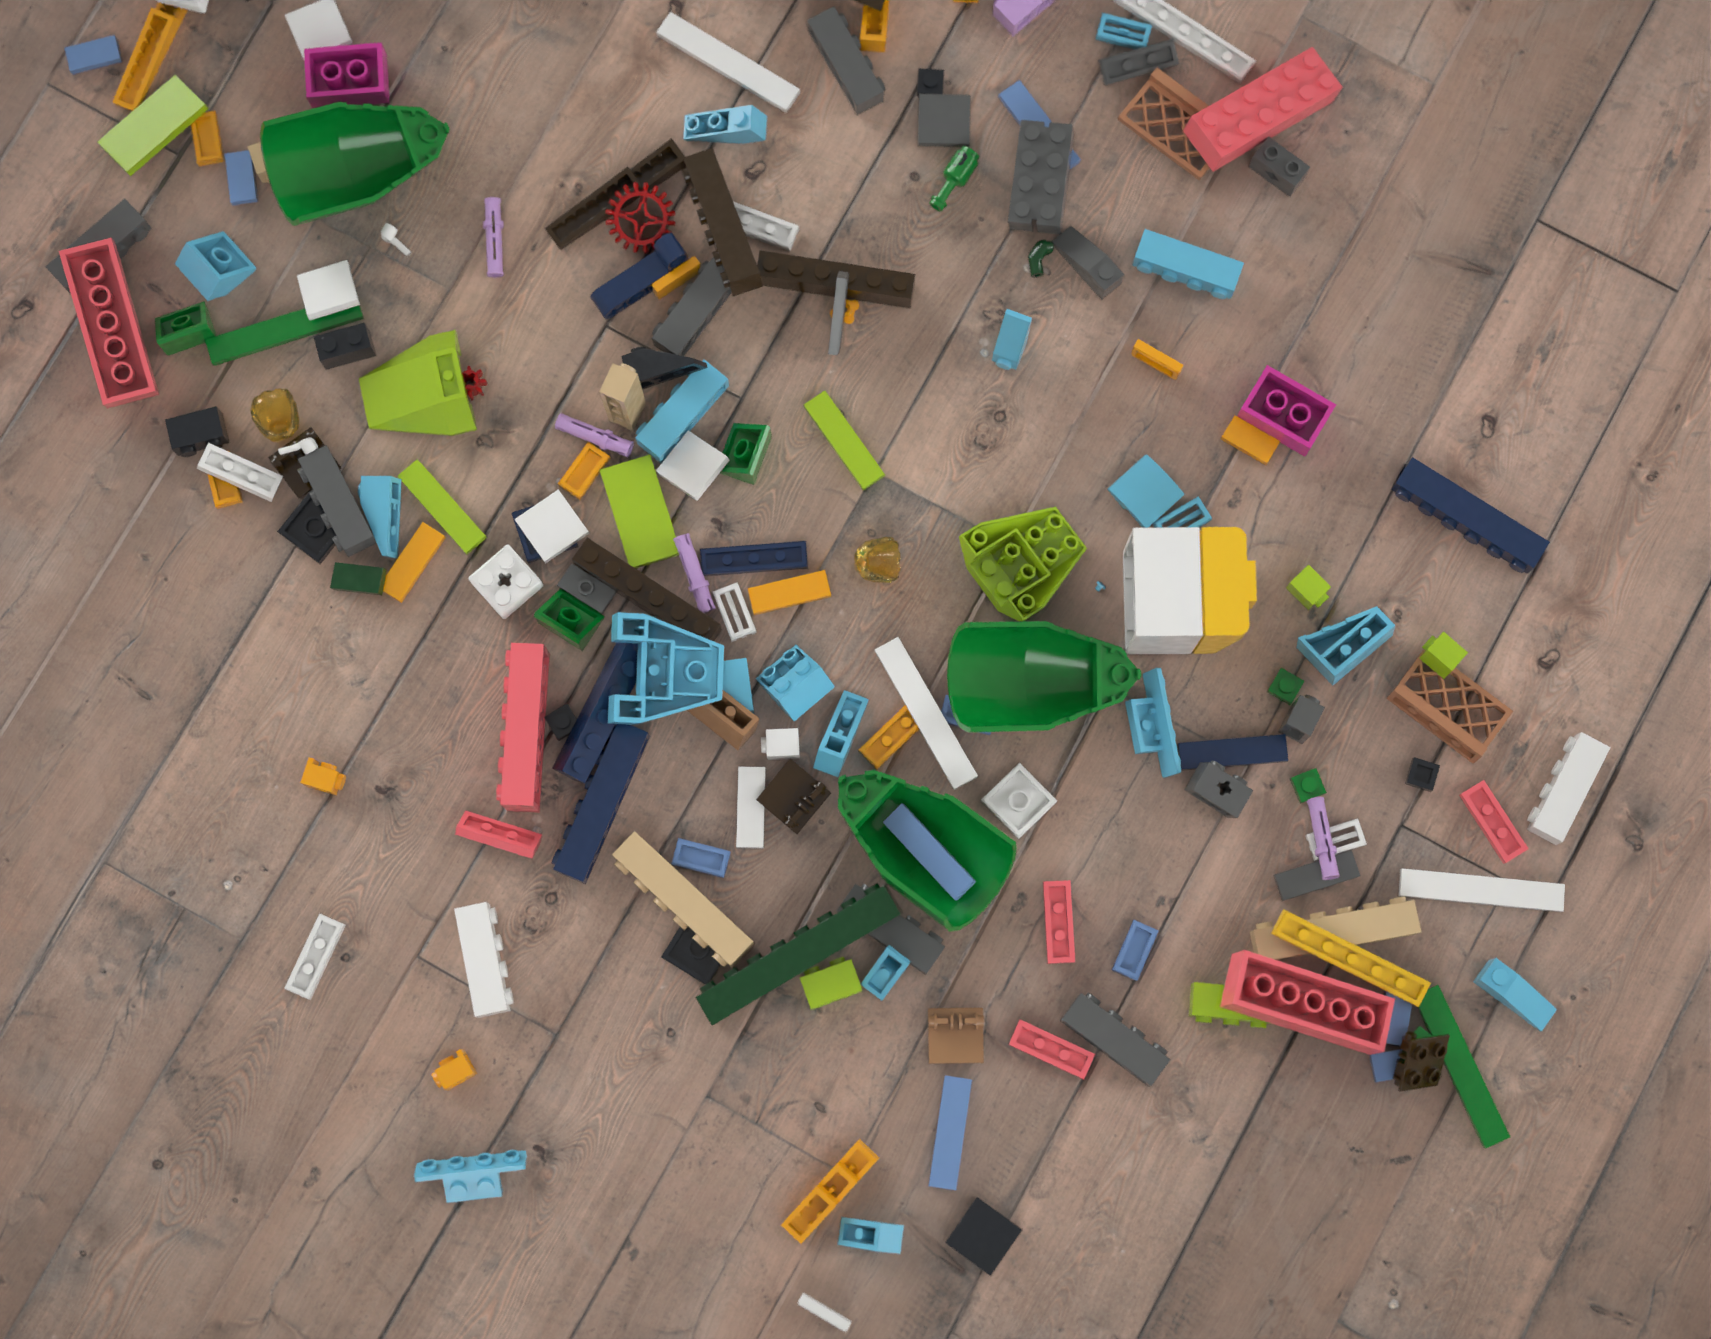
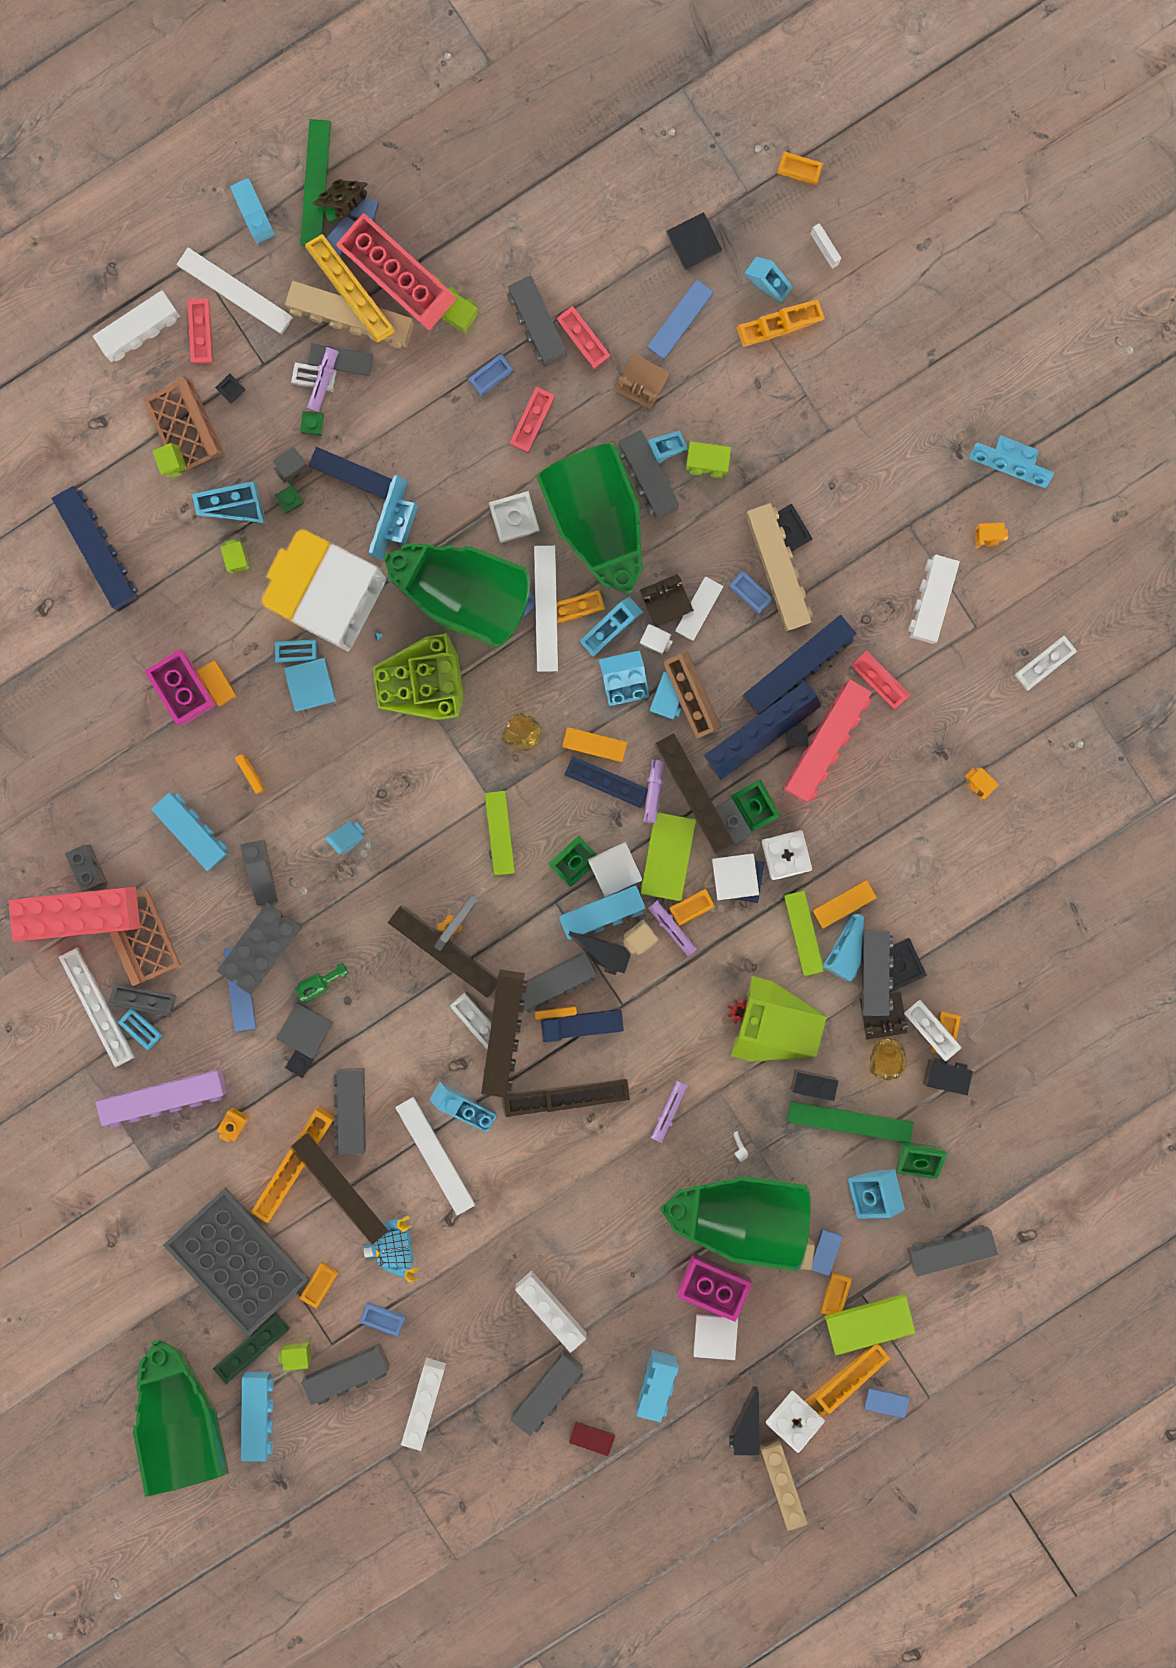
camera: 160 degrees left, 10 degrees up
coral brick [59,238,159,409] -> none
white hand [278,437,318,455] -> none
white tile [297,260,360,320] -> none
dark green tile [330,562,387,596] -> none
red gear [606,182,676,253] -> none
medium azure wedge [608,612,724,725] -> none
dark green brick [695,883,903,1026] -> none
white tile [713,582,757,642] -> none
medium blue tile [883,803,976,901] -> none
dark green arm [1028,239,1054,278] -> none
dark grey brick [1185,760,1253,818] -> none

